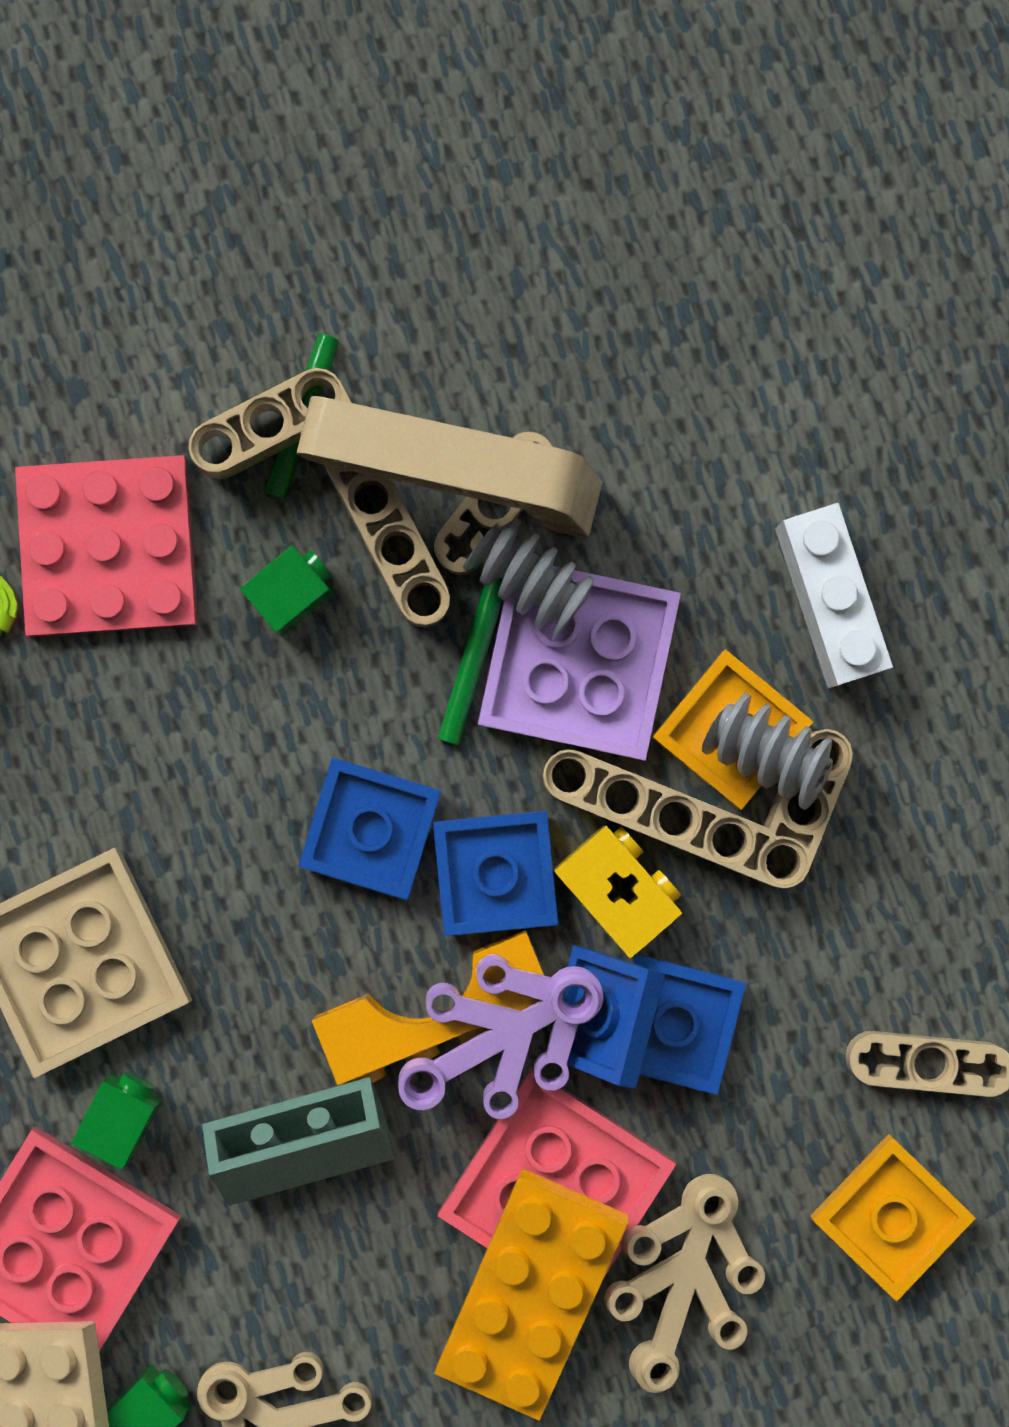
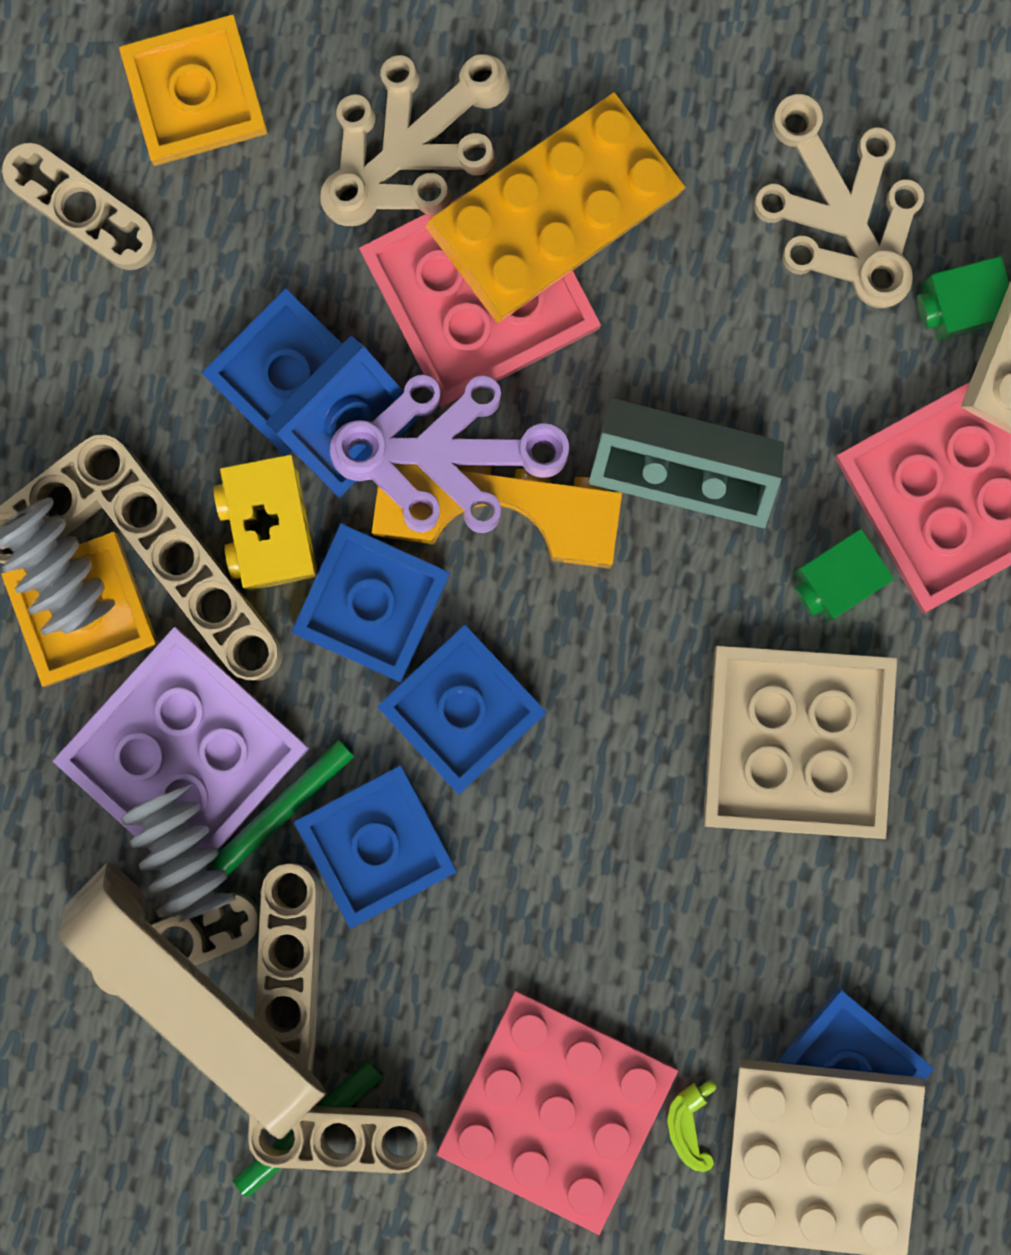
camera: 150 degrees left, 0 degrees up
green brick [239,545,333,637] -> none
none -> blue plate [294,765,457,929]

